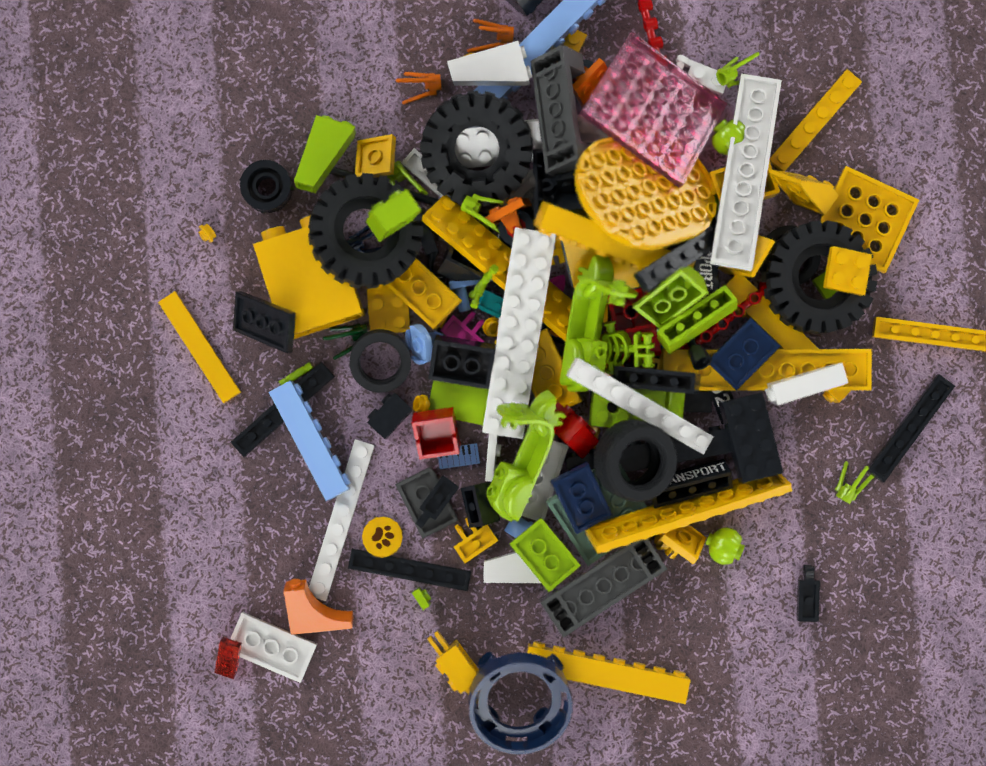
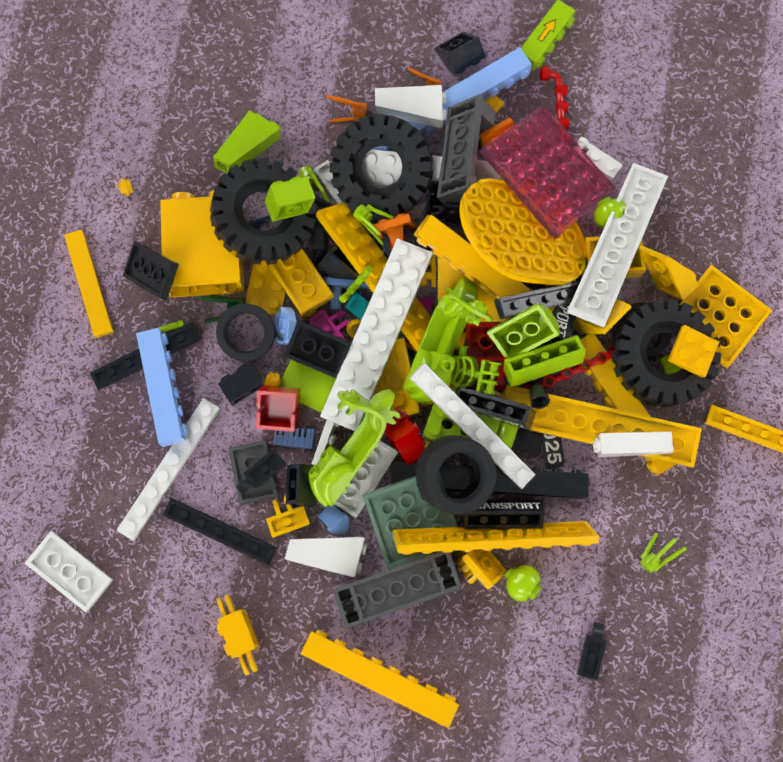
camera: 10 degrees right, 10 degrees down
clear red plate [214,637,242,679] -> none
black piece [239,160,295,214] -> none
orange arch [284,579,353,635] -> none
yellow plate [355,134,396,178] -> none
yellow tile [362,516,403,558] -> none
lime plate [412,587,431,610] -> none
dark blue piece [469,652,573,754] -> none
lime plate [509,517,581,592] -> none
dark blue tile [550,462,613,534] -> none
dark blue tile [710,317,781,391] -> none
lime plant [716,52,759,88] -> none
black brick [718,392,784,483] -> none
yellow plate [769,69,862,172] -> none
black tile [867,374,955,483] -> none

